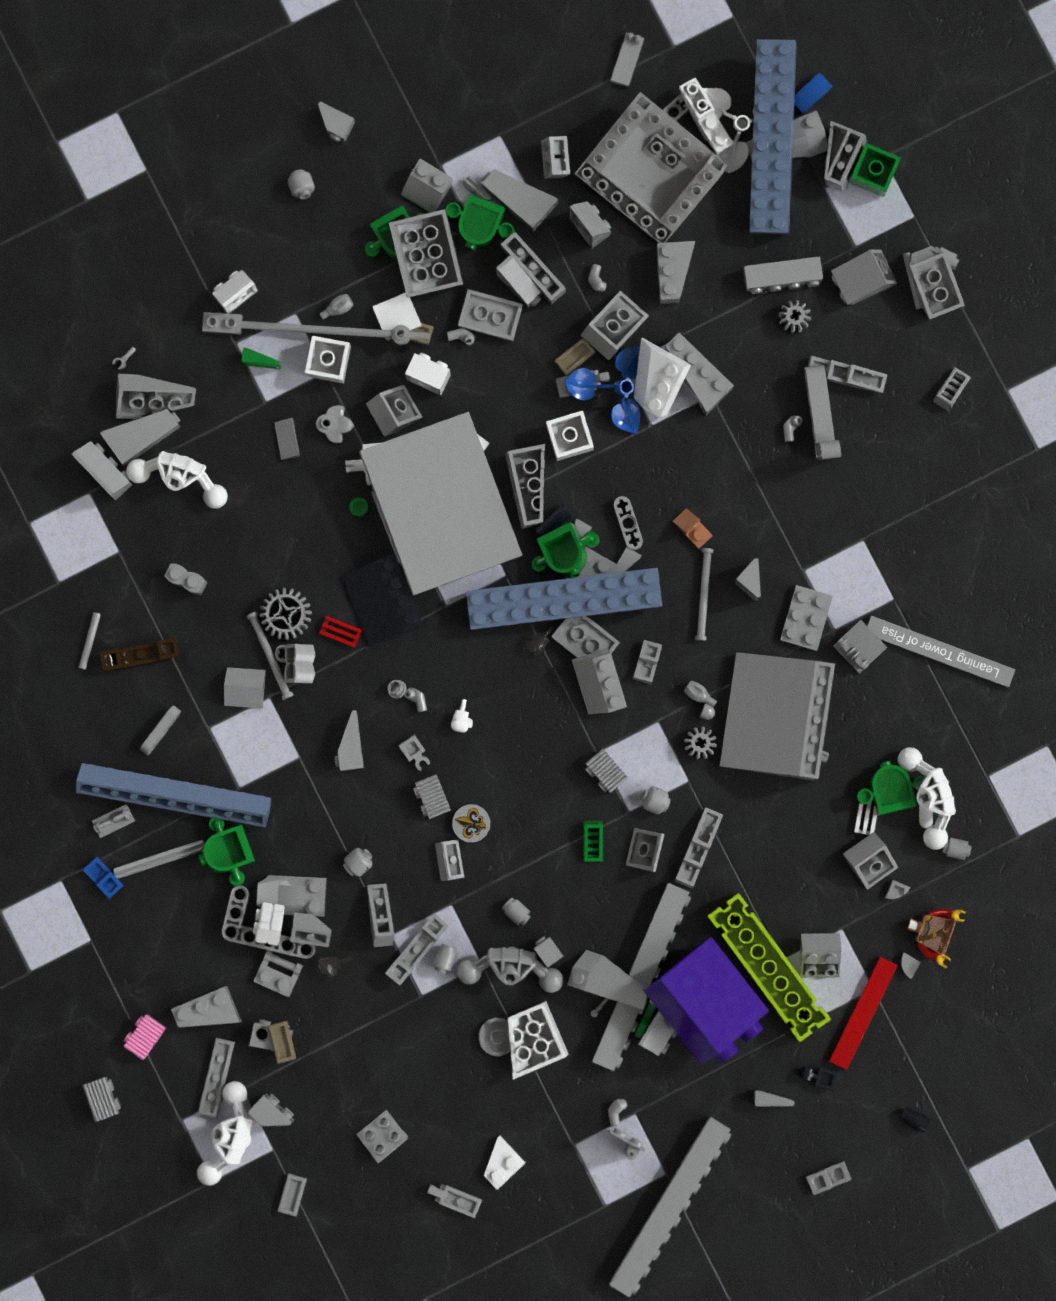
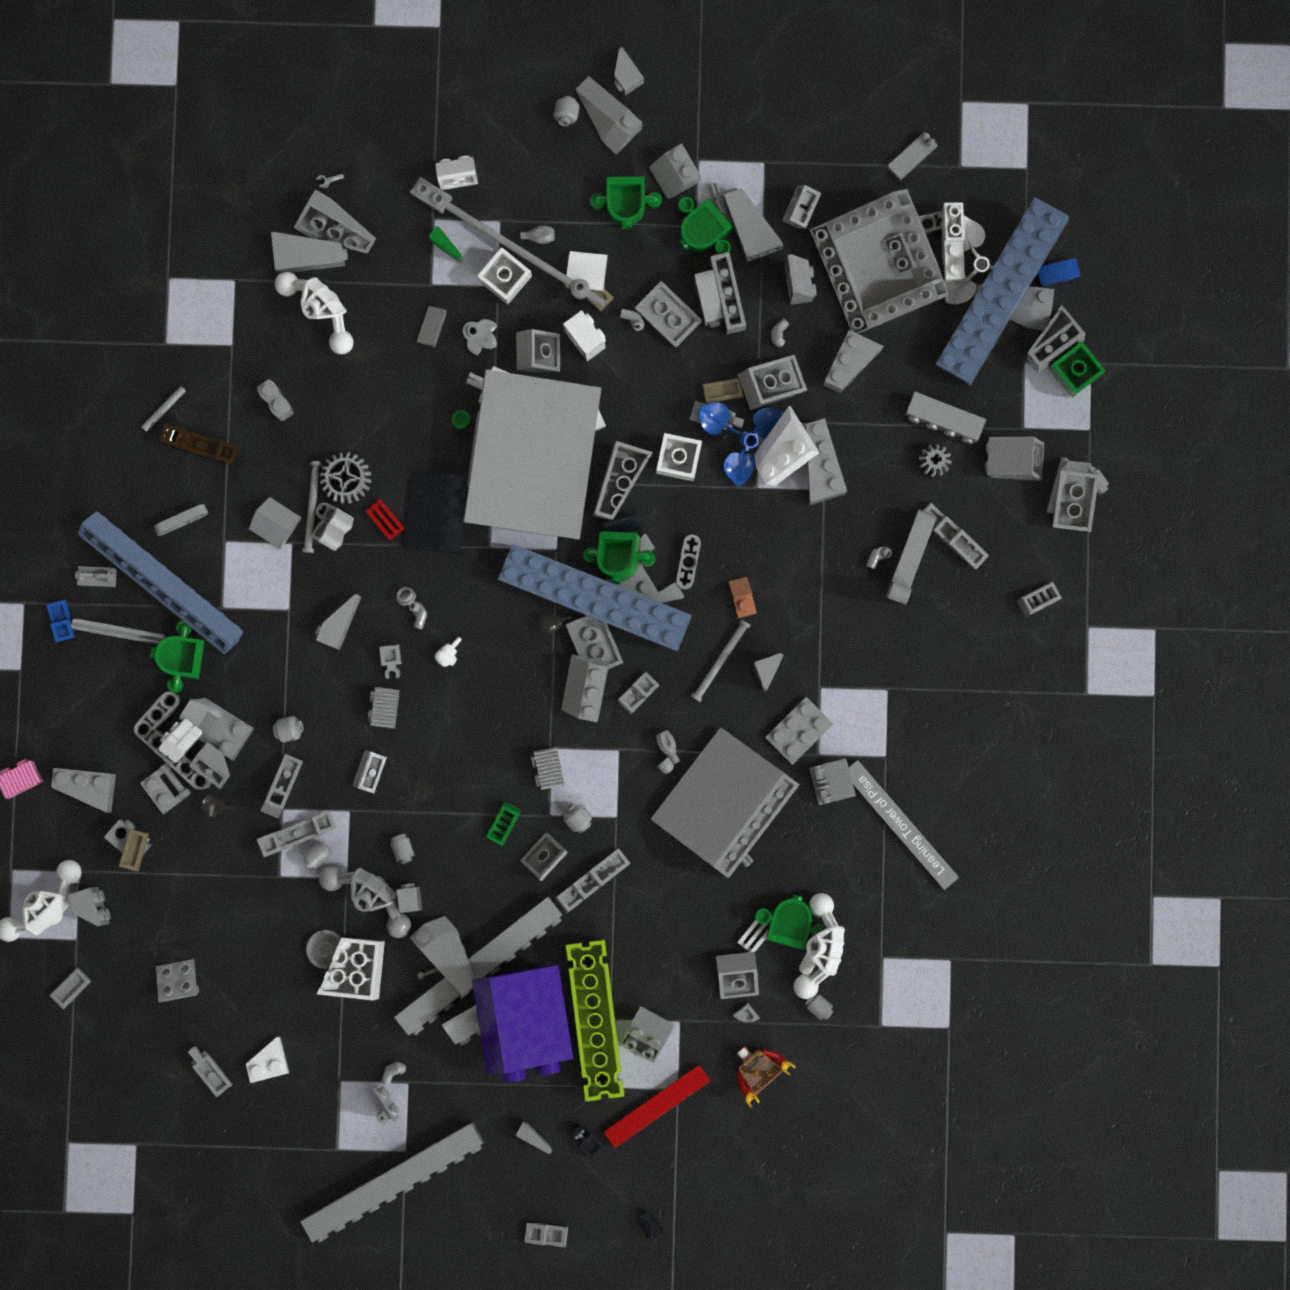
camera: 30 degrees right, 0 degrees up
light grey slope [72,441,132,500] -> none
light grey tile [198,1038,235,1118] -> none
light grey slope [389,209,463,298] -> none
tile [452,804,490,843] -> none
green tile [635,1000,656,1038] -> none
light grey gear [684,727,717,759] -> none
light grey tile [901,952,921,979] -> none
none -> light grey wedge [576,76,642,155]

